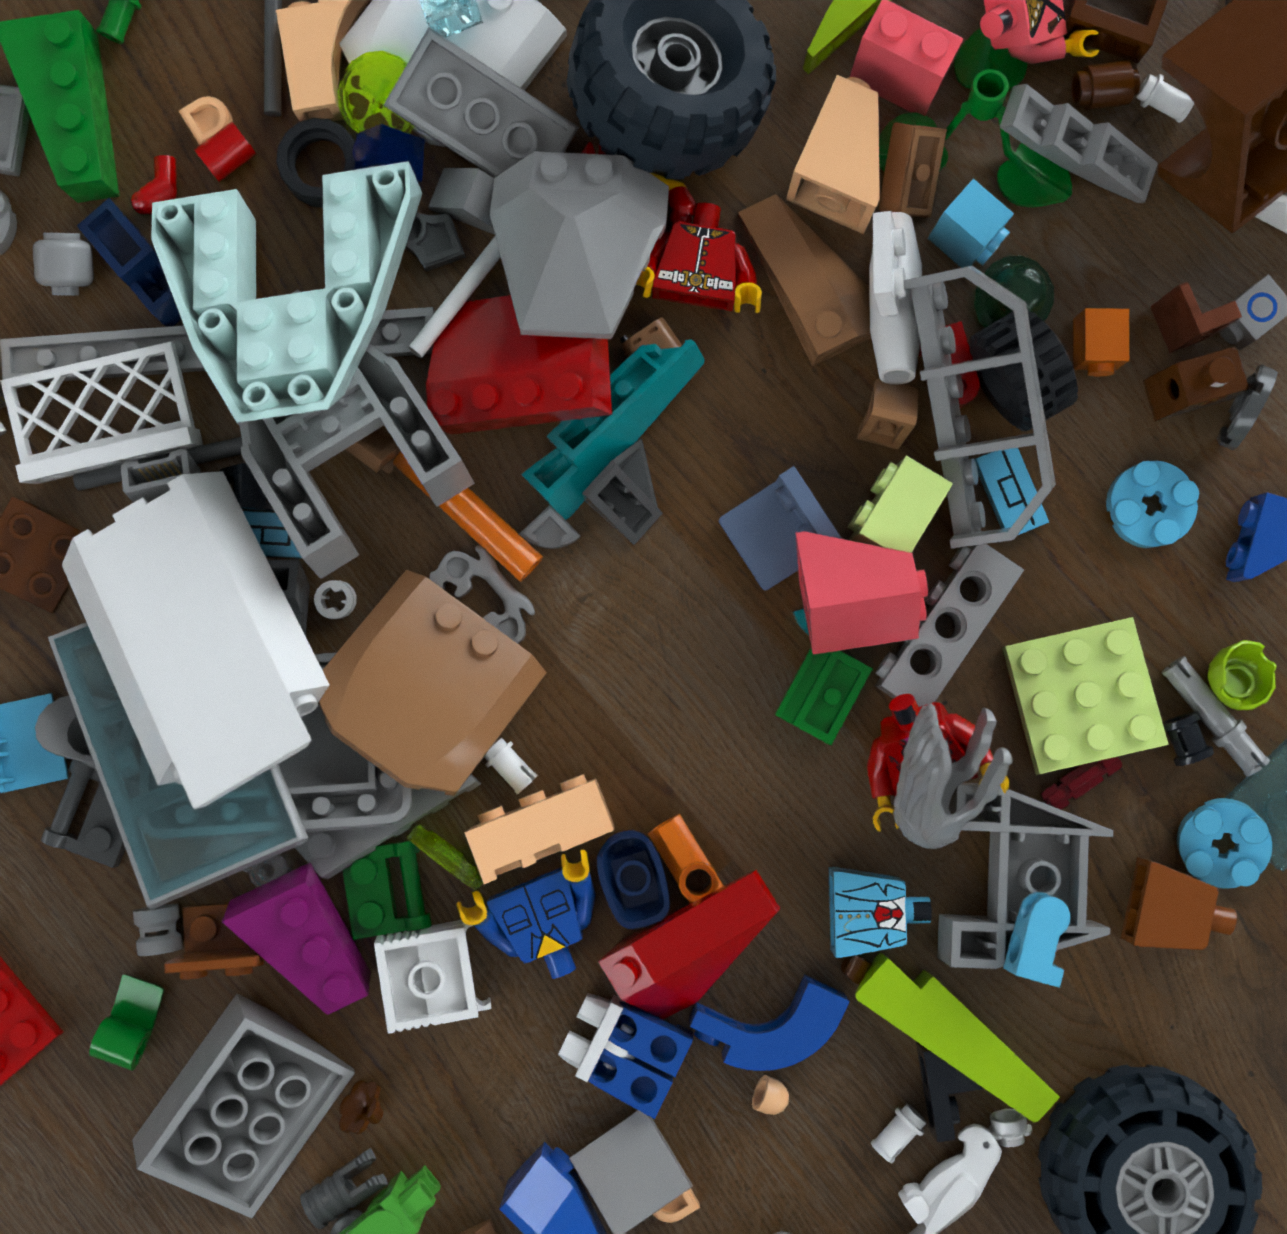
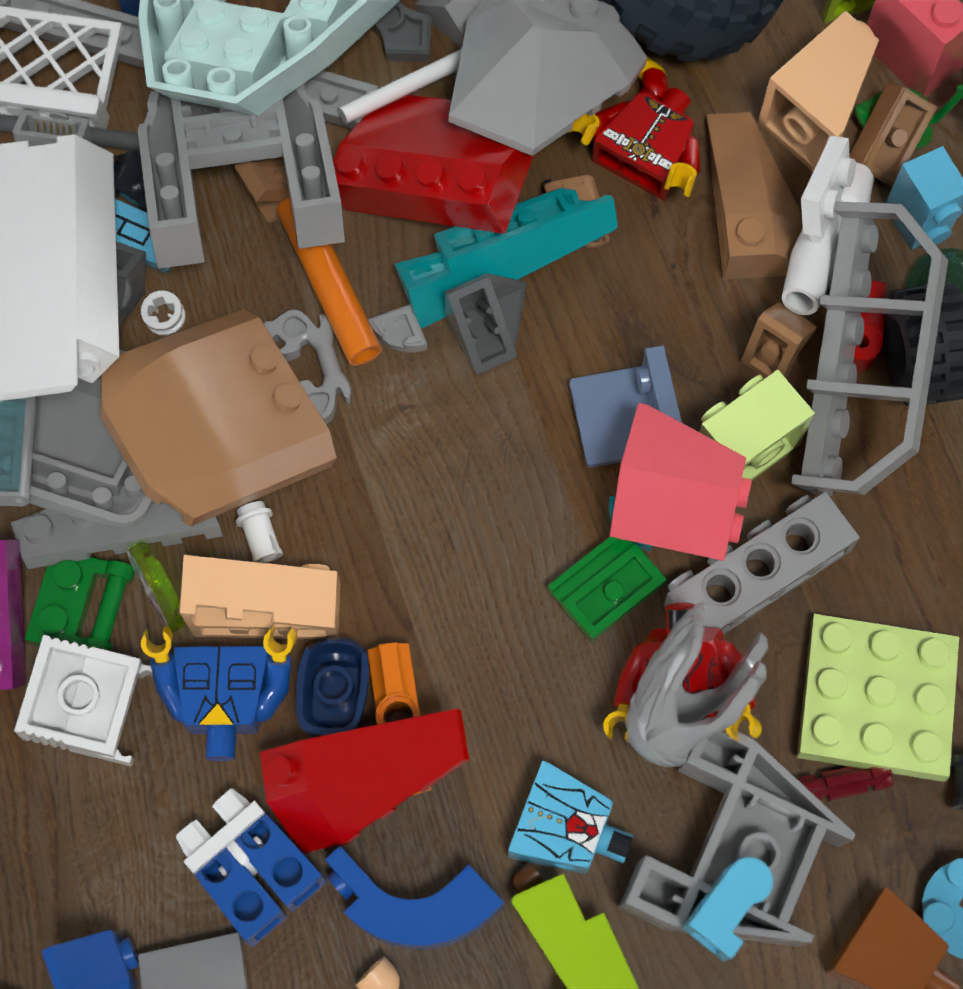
camera: 20 degrees right, 15 degrees down
medium azure tile [974,448,1049,535] -> none

